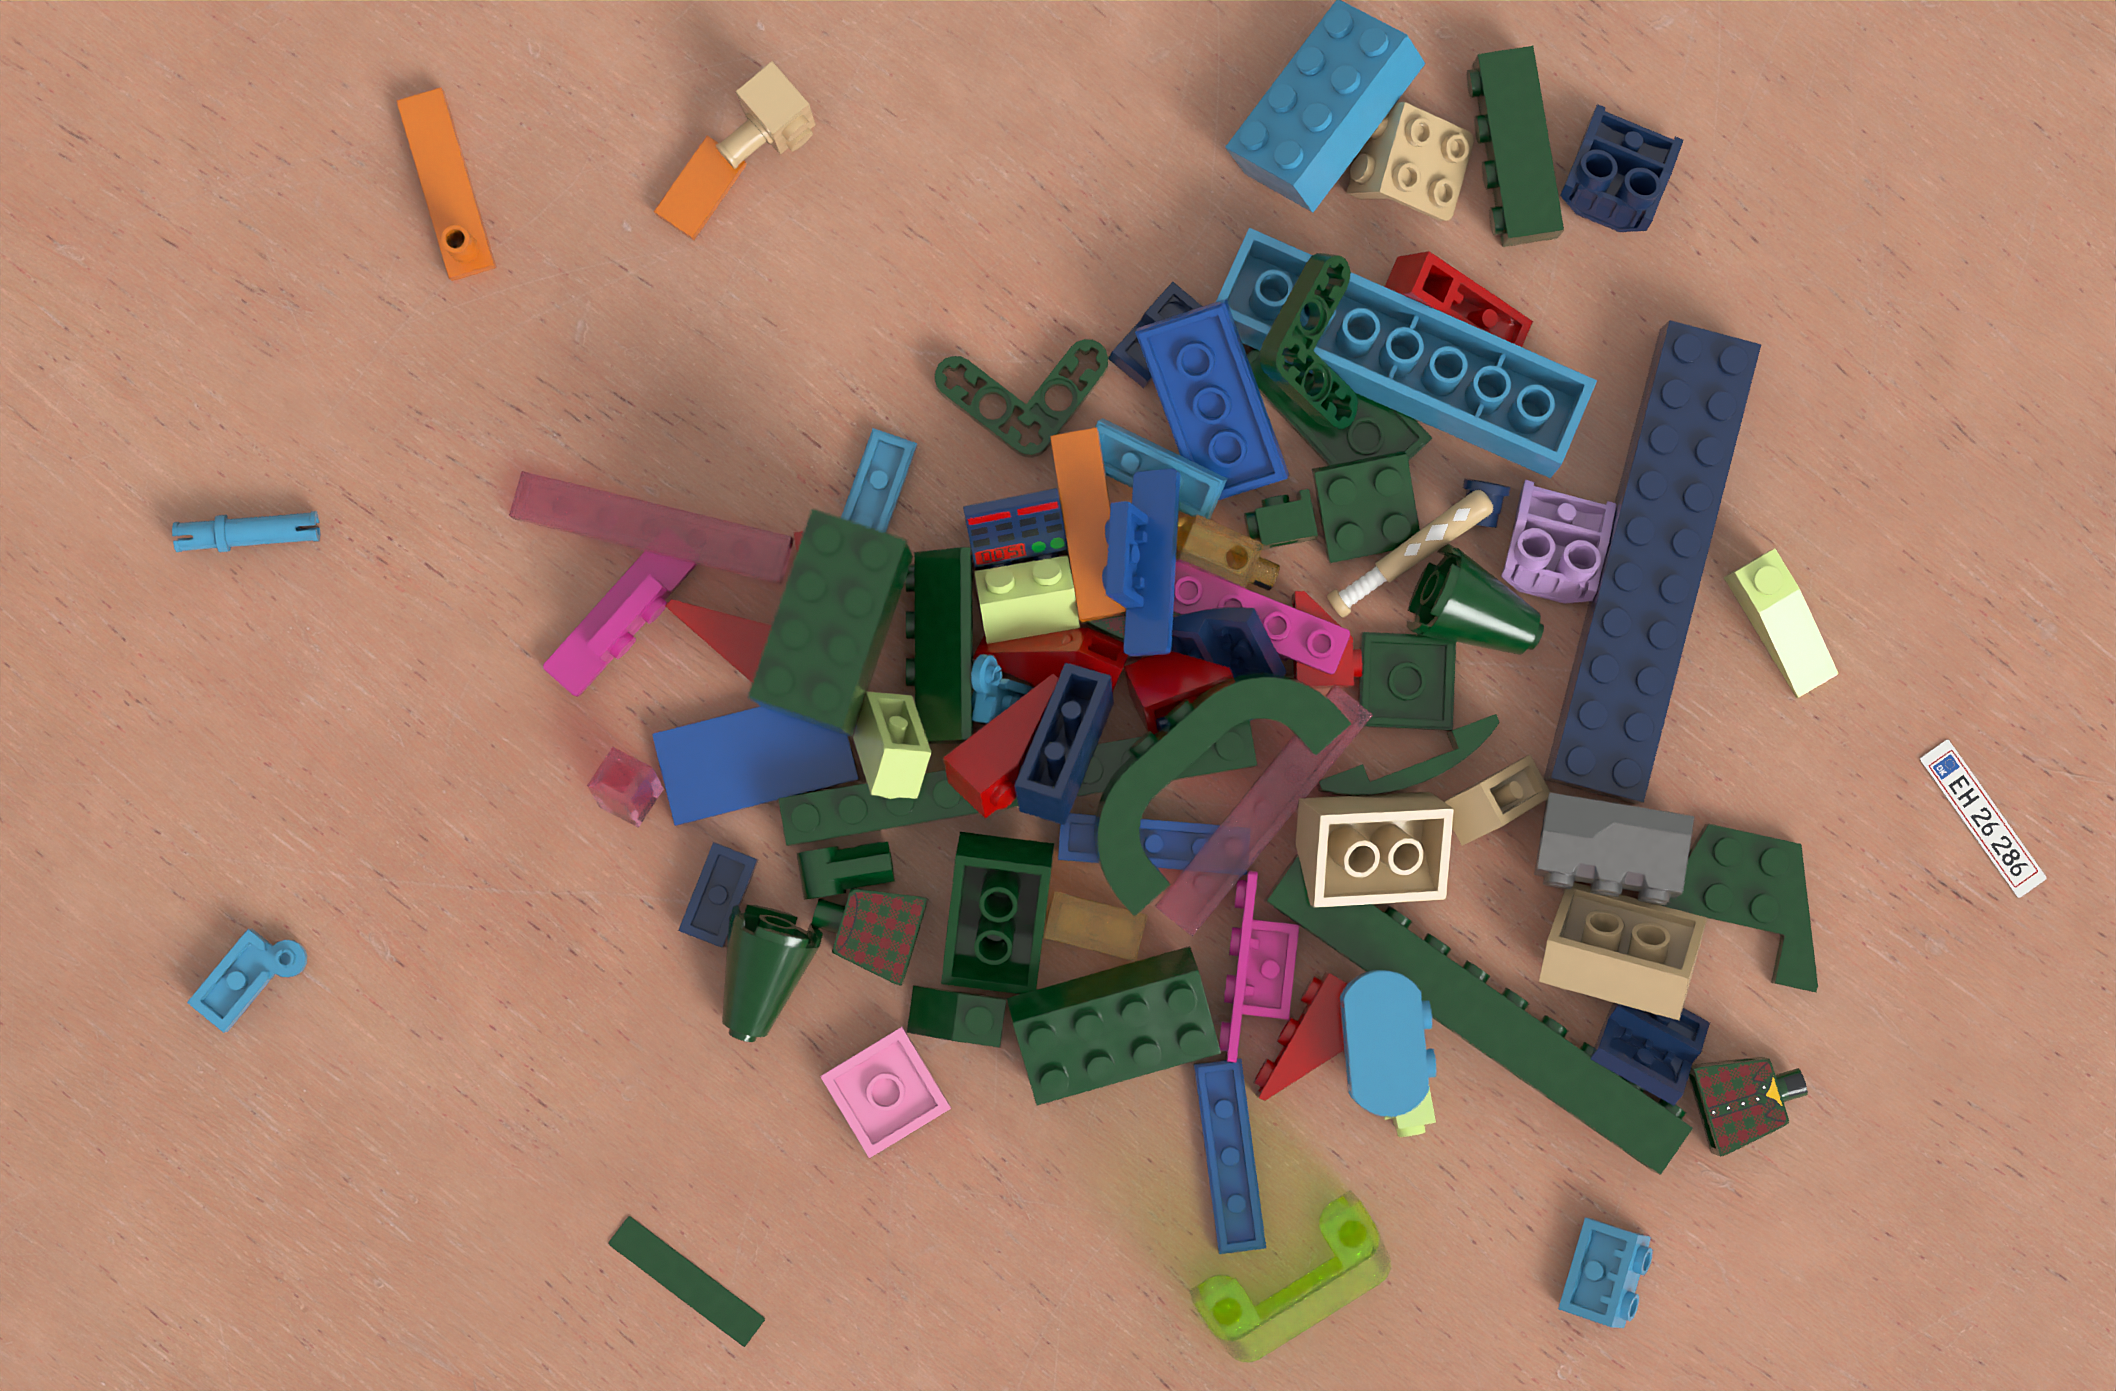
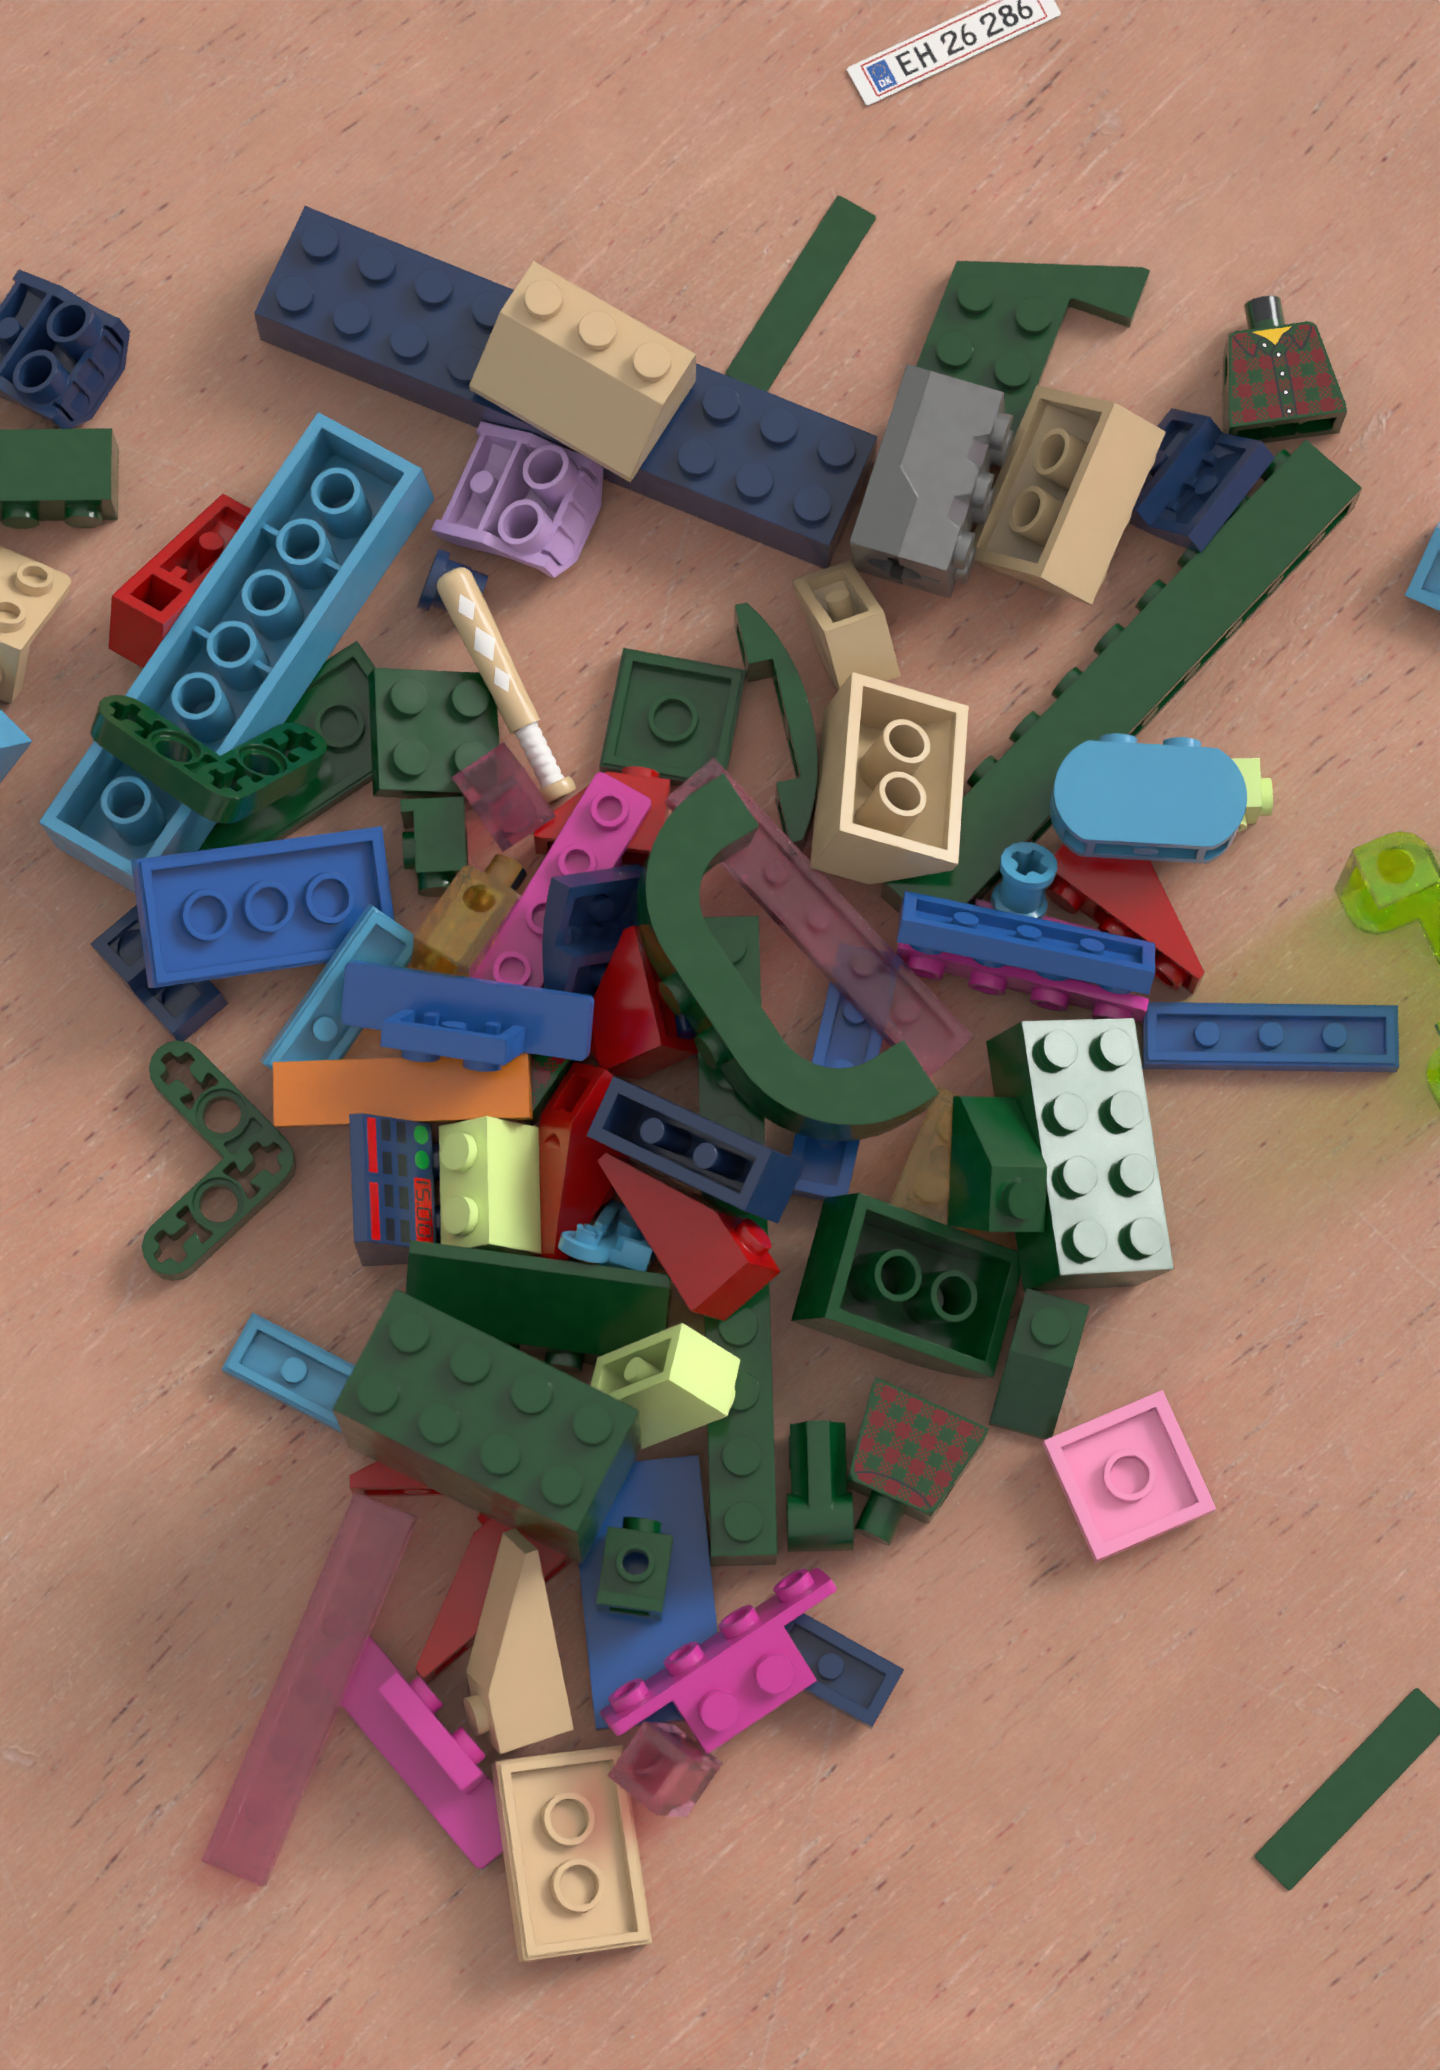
camera: 80 degrees left, 10 degrees down
dark green cone [722,905,823,1042] -> none
dark green cone [1407,544,1544,655] -> none
yellowish green slope [1724,549,1838,698] -> none
none -> clear pink brick [451,742,556,852]
none -> tan slope [463,1529,574,1754]
none -> tan slope [469,261,696,483]
none -> tan tile [491,1745,652,1963]
none -> dark green brick [596,1517,673,1620]
none -> dark pink bracket [599,1568,837,1754]
none -> dark green sticker [726,196,876,392]
none -> blue plate [897,891,1155,995]
none -> dark green slope [947,1096,1047,1232]
none -> dark azure bush [990,842,1058,919]

